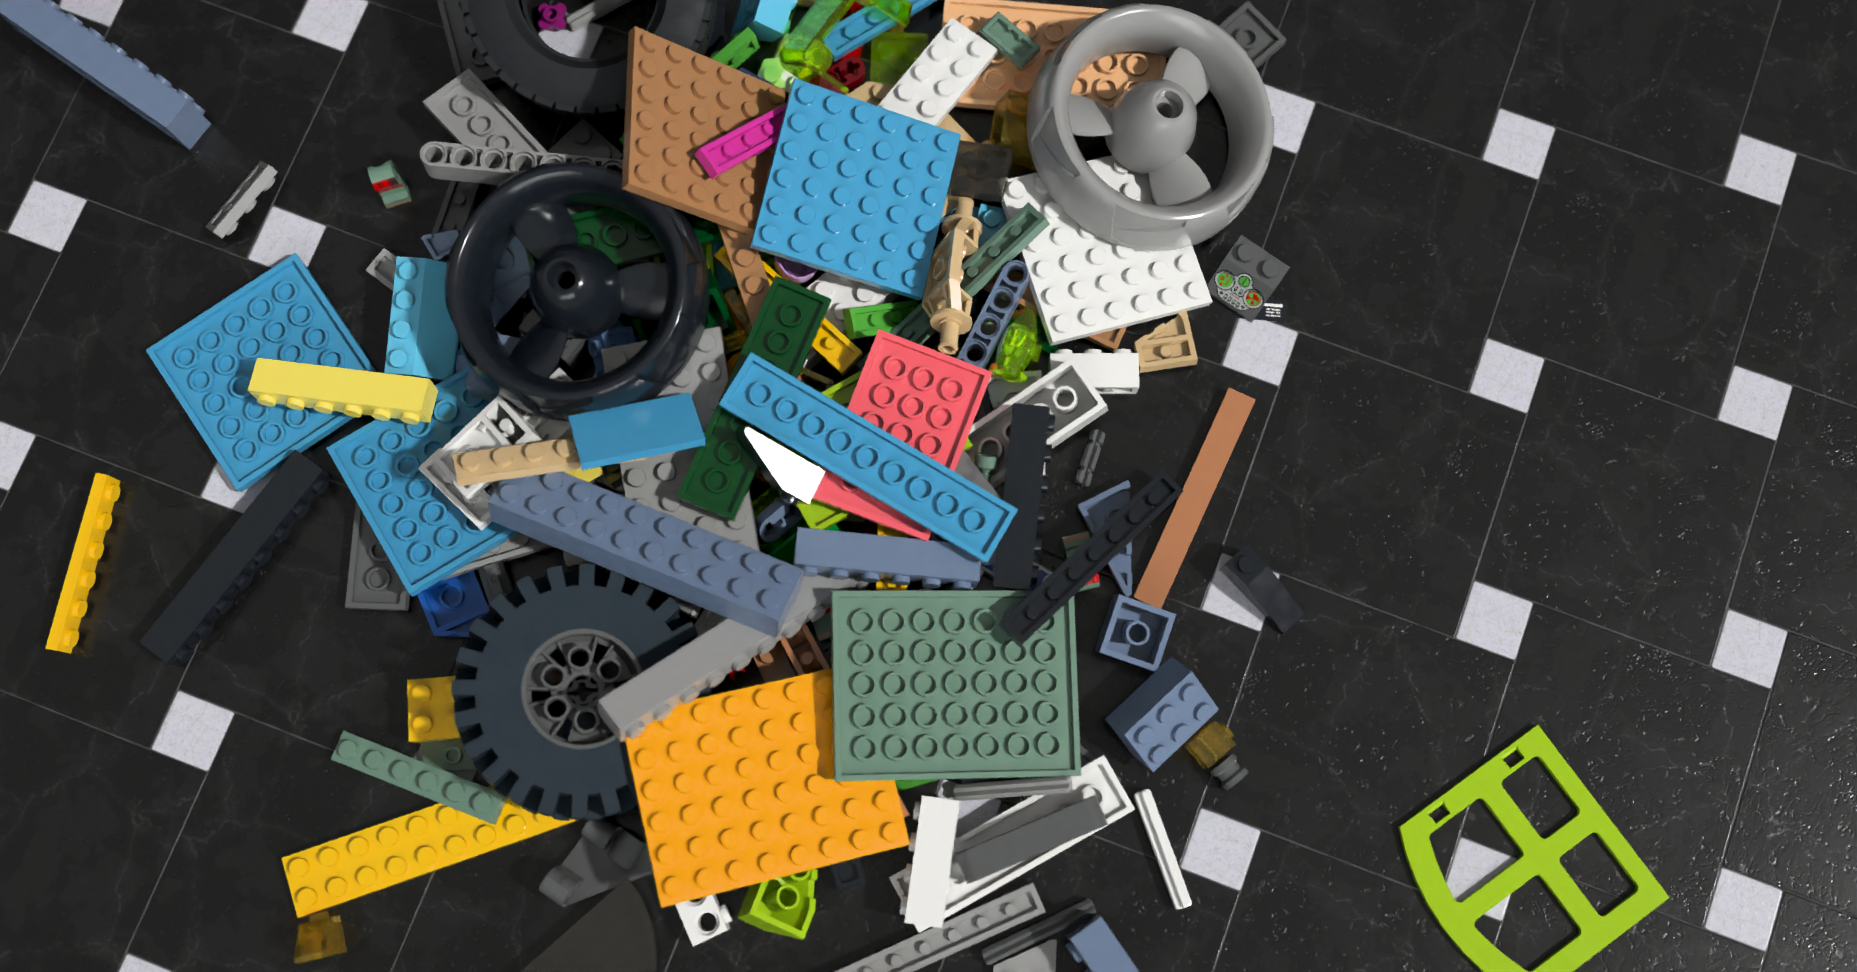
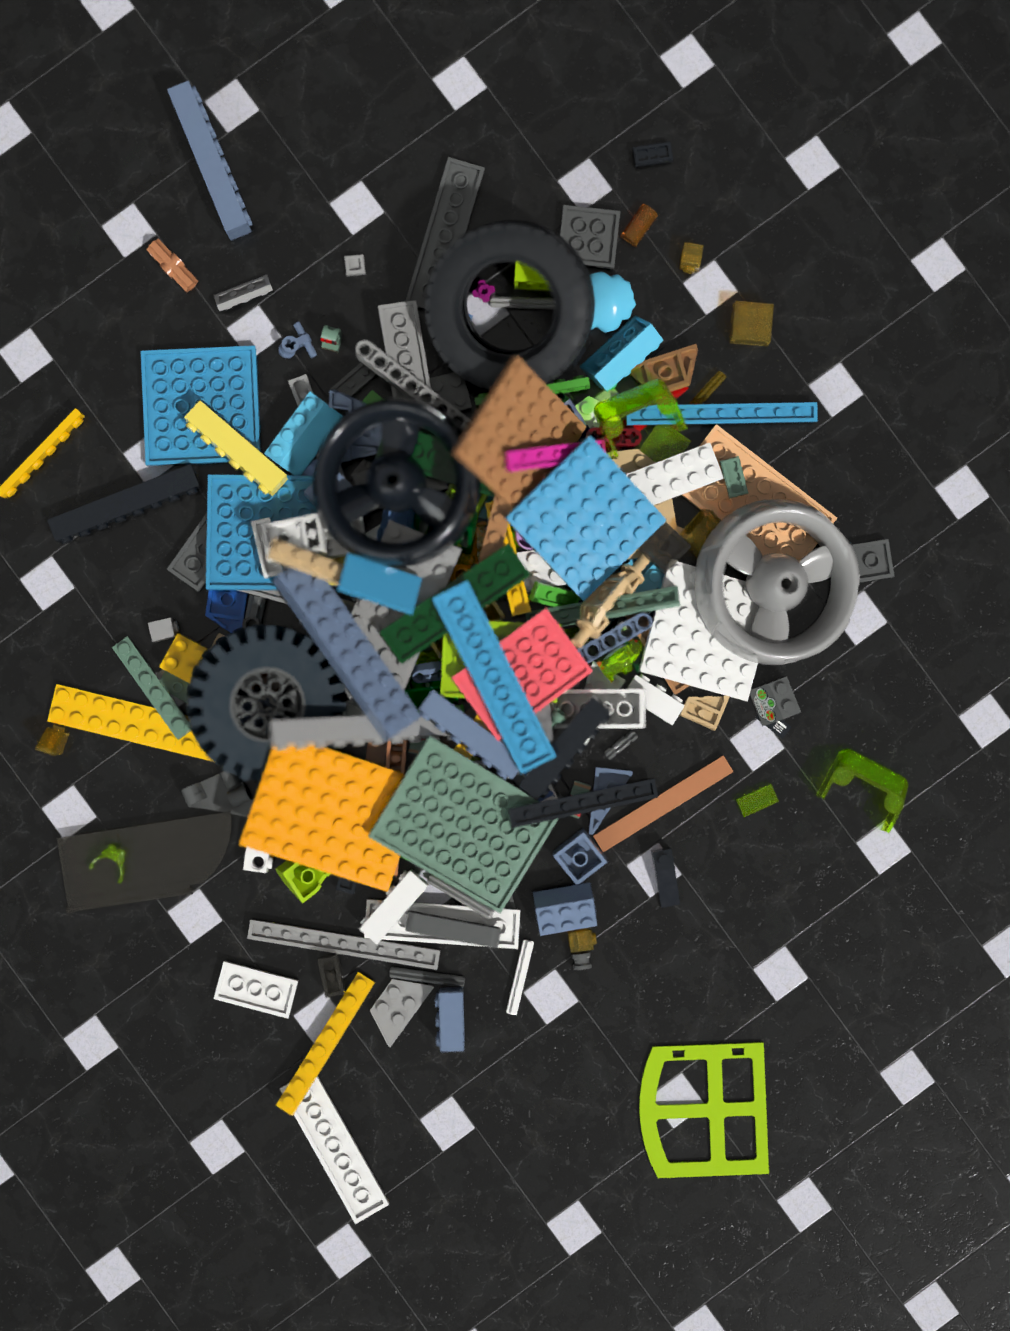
camera: 30 degrees right, 10 degrees up
slope [735,426,825,506] -> none
none -> nougat piece [146,239,198,293]
none -> light grey brick [148,618,179,642]
none -> sand blue piece [278,322,317,358]
none -> light grey tile [344,254,366,276]
none -> clear neon green tile [735,784,779,817]
none -> clear neon green windscreen [816,749,908,833]

